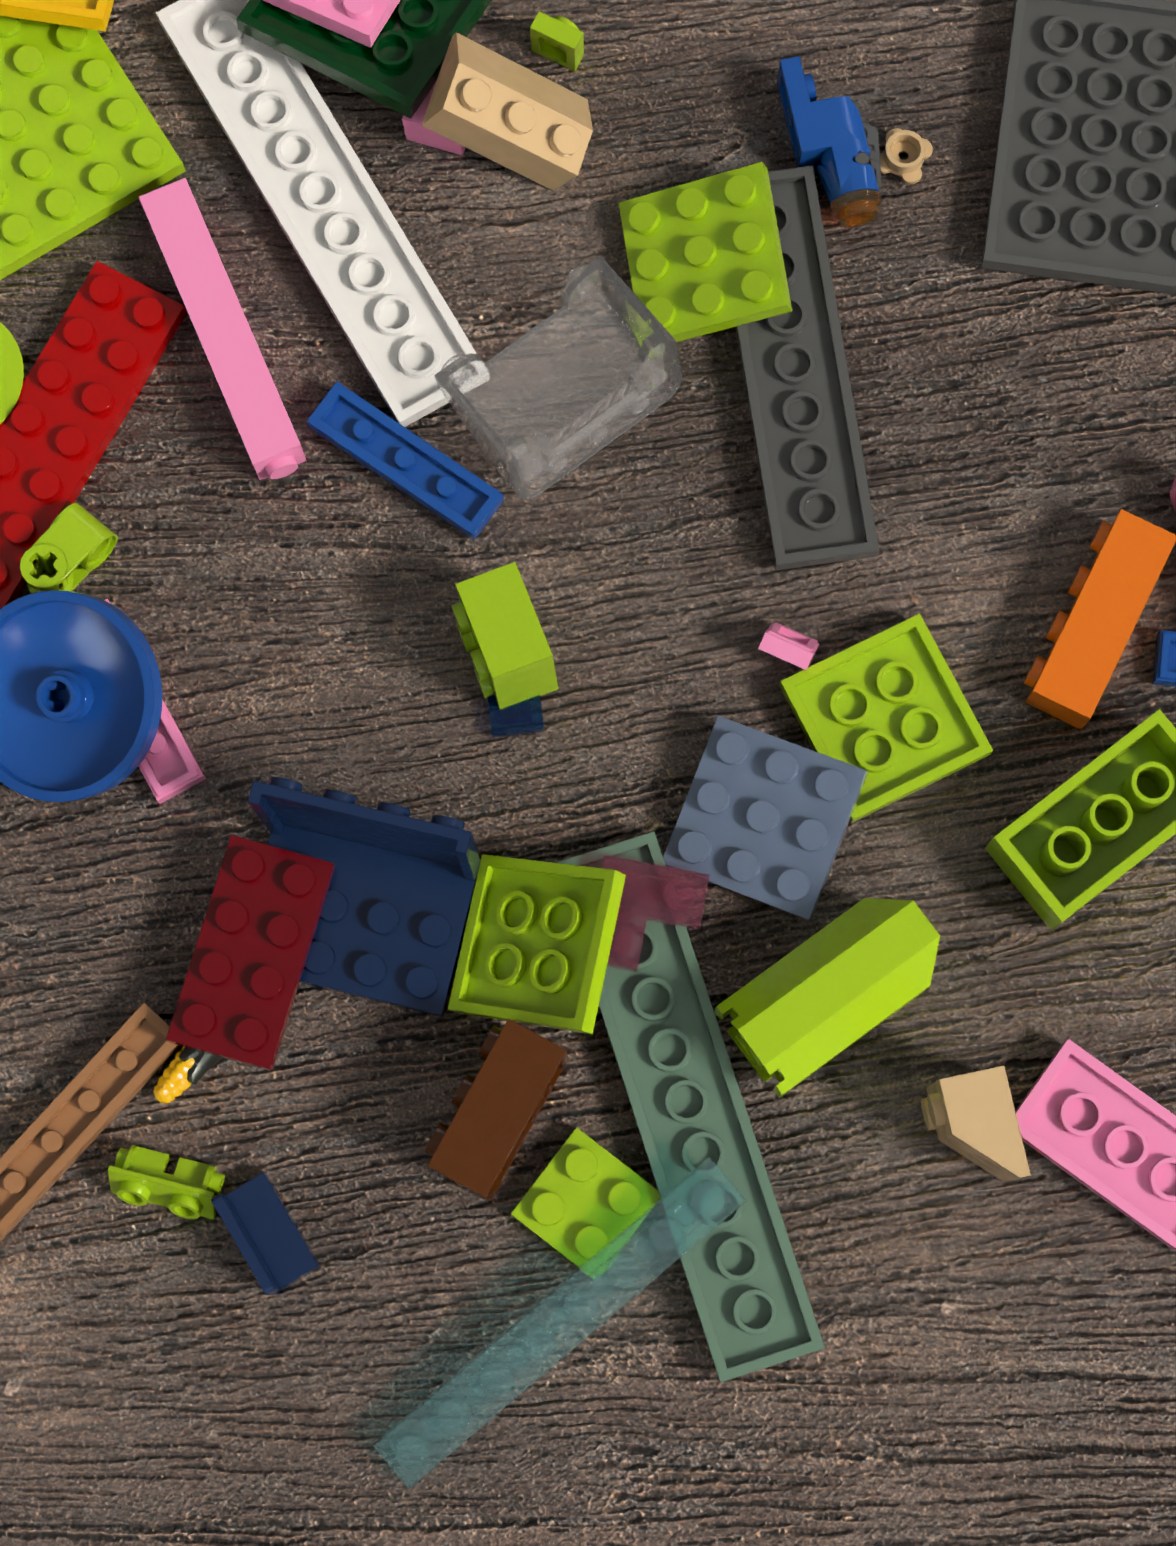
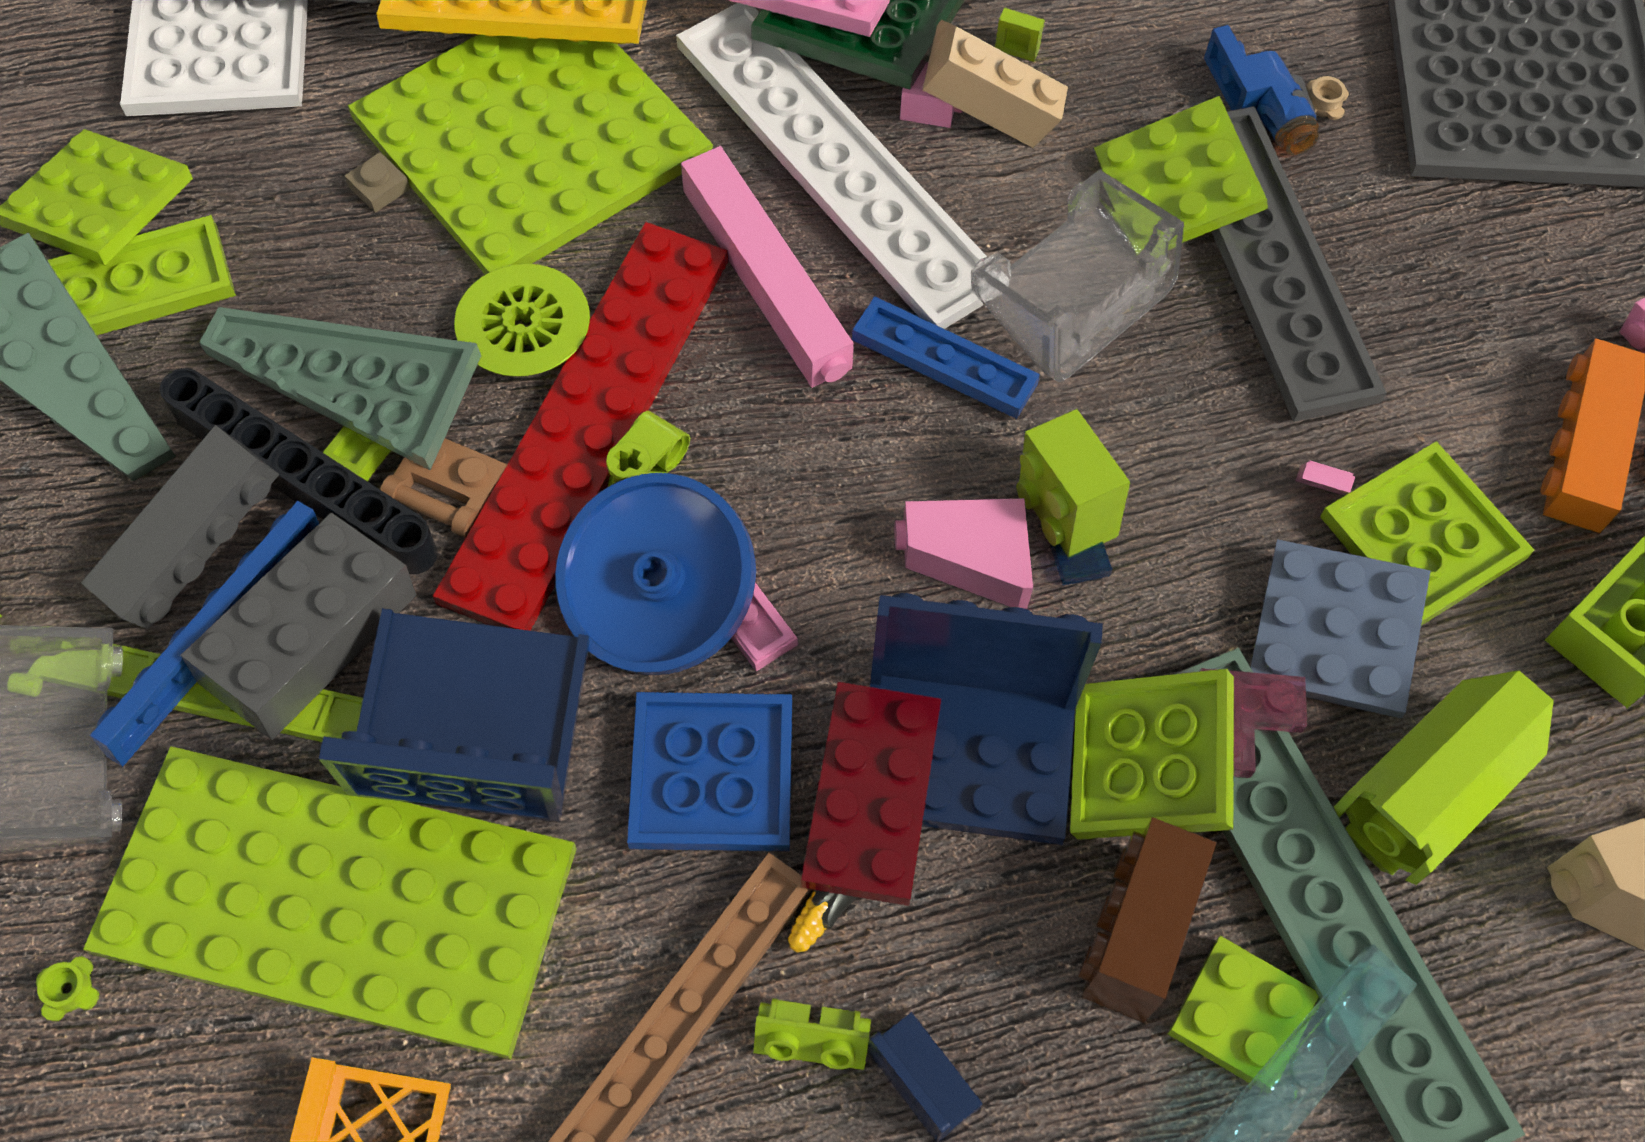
camera: 10 degrees left, 15 degrees down
none -> blue plate [627,692,792,851]
none -> bright pink slope [894,498,1033,609]

